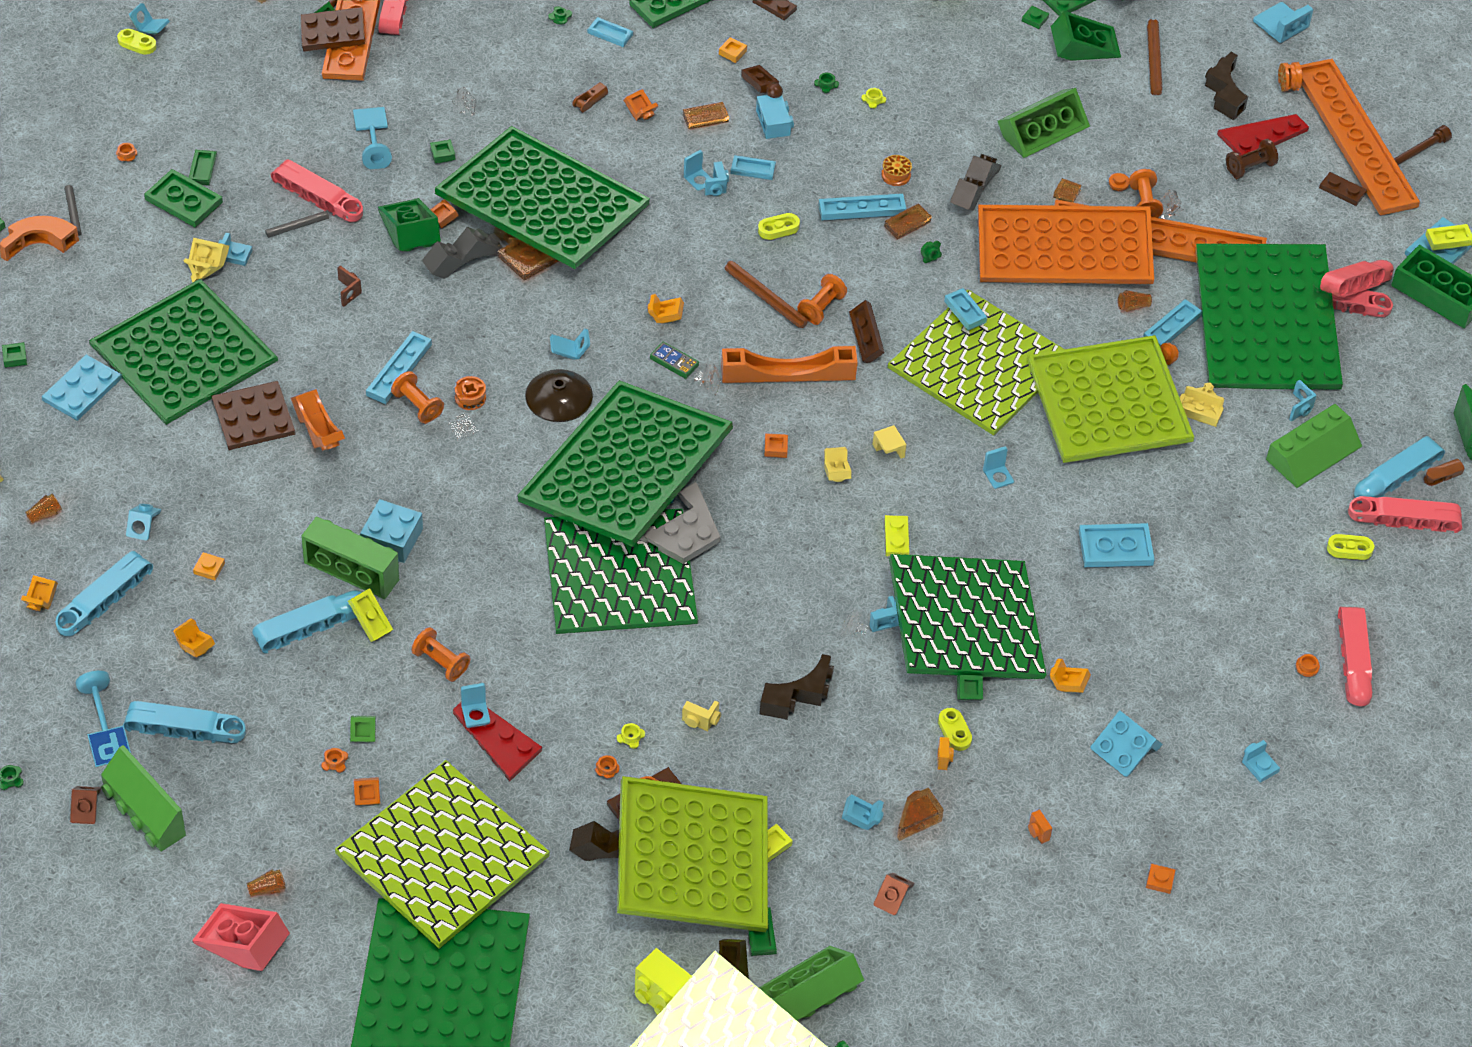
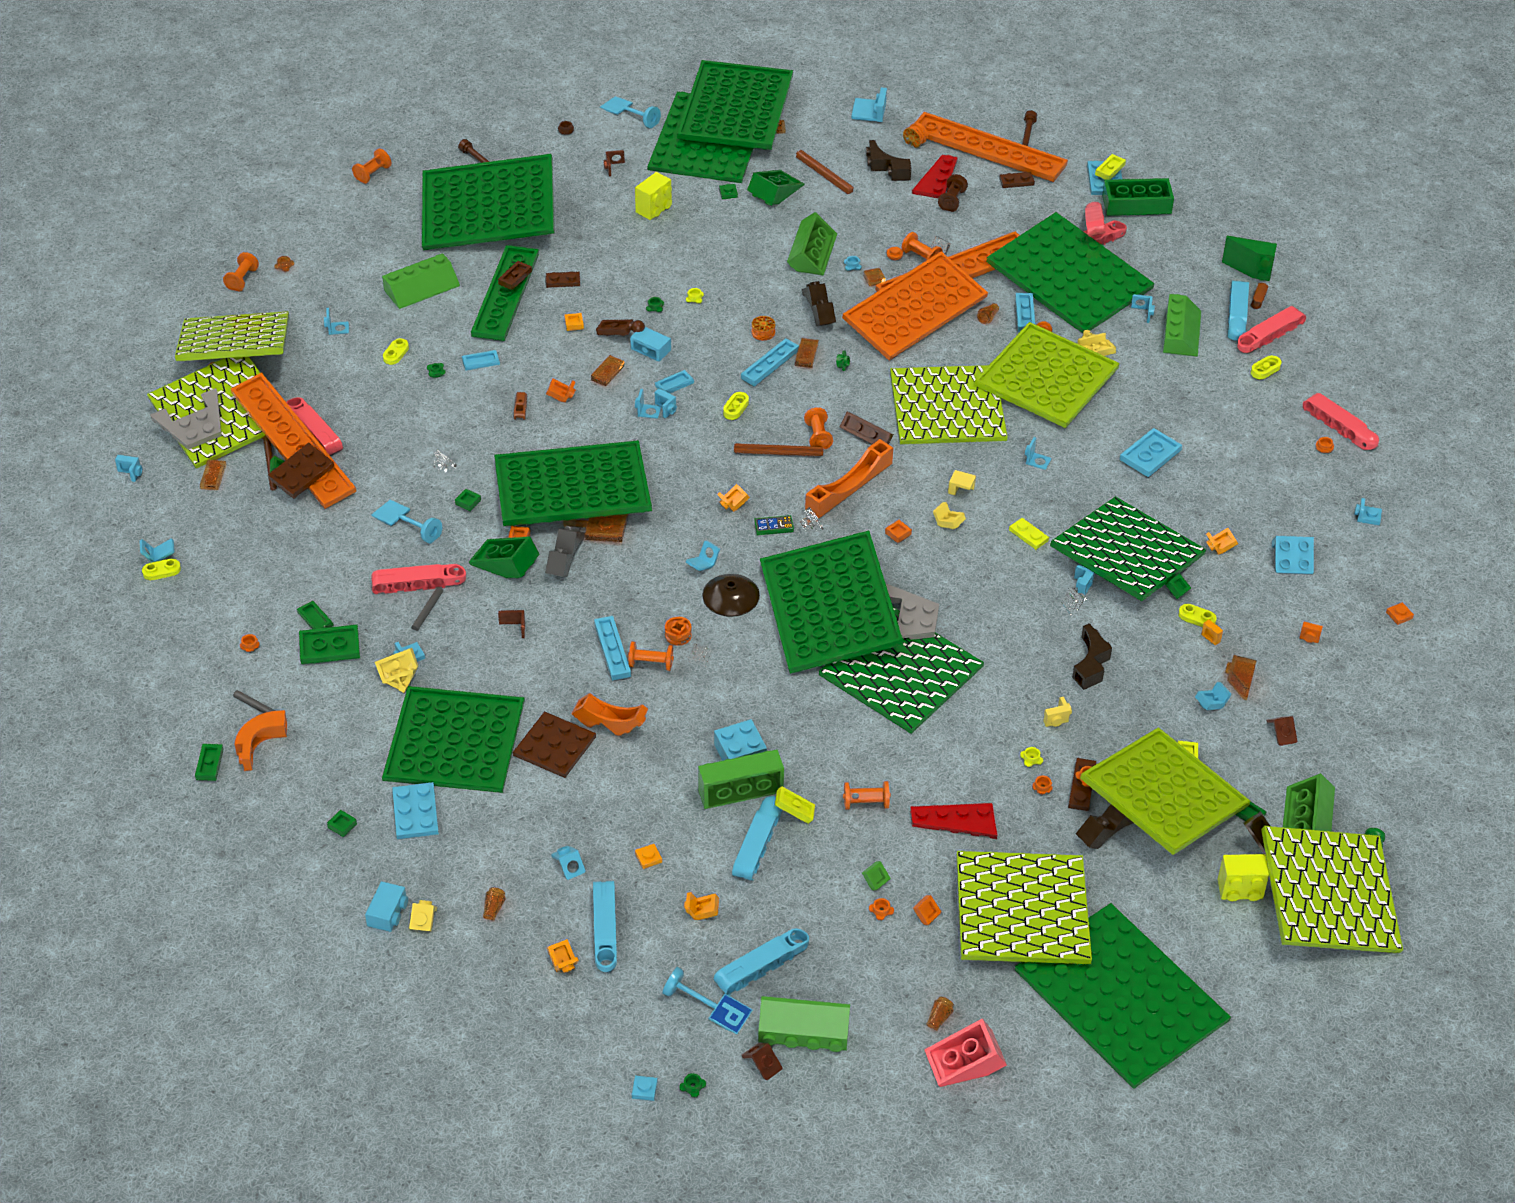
camera: 40 degrees left, 5 degrees down
medium azure bracket [461,683,490,728] -> none
medium azure plate [944,288,987,330] -> none
none -> medium azure plate [844,256,862,271]

